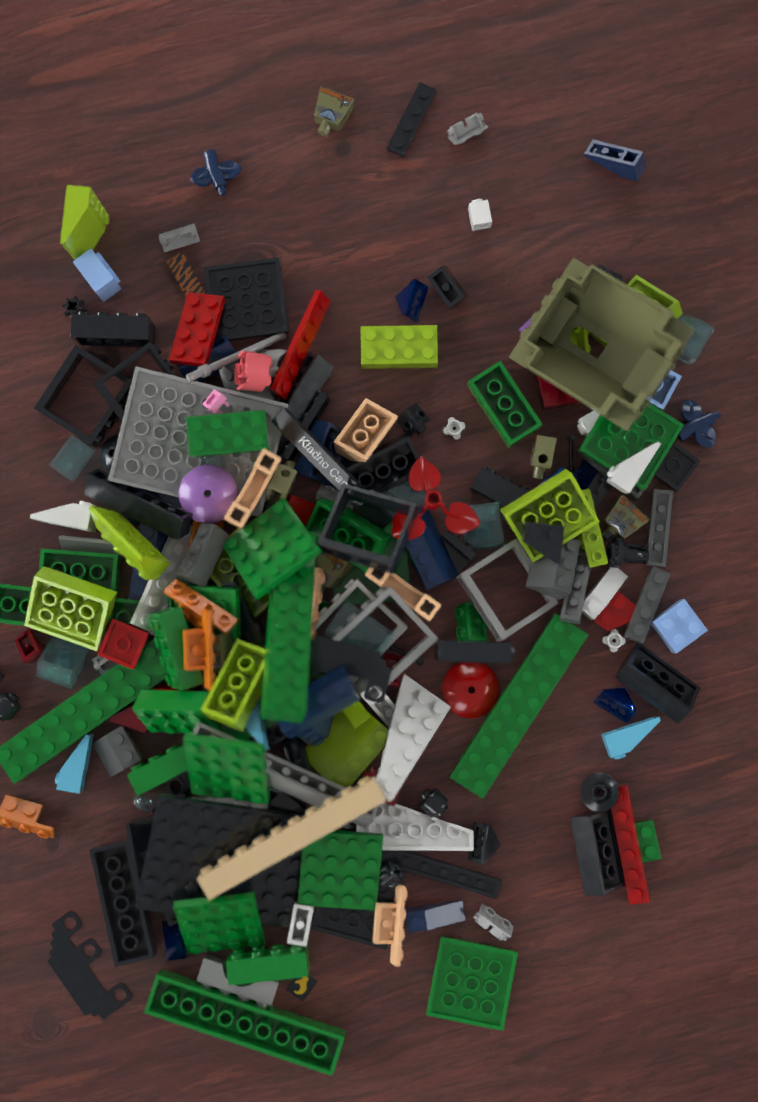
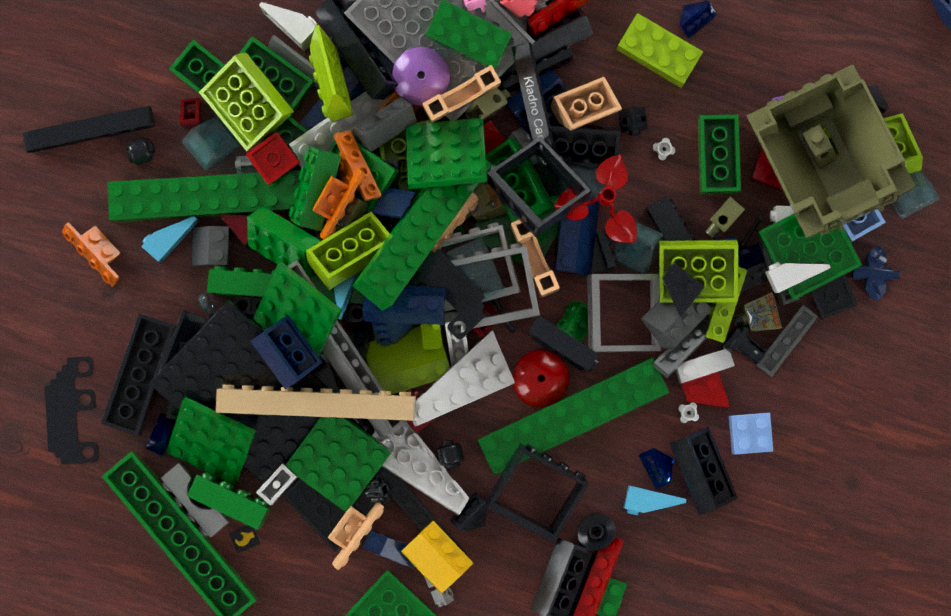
camera: 30 degrees right, 0 degrees up
black brick [427,265,469,308] -> none
dark grey plate [624,566,670,644] -> none
none -> dark blue slope [251,315,322,389]
none -> dark blue piece [373,188,417,219]
none -> yellow slope [401,521,473,594]
none -> black window [485,443,589,543]
none -> olive torso [802,124,837,169]

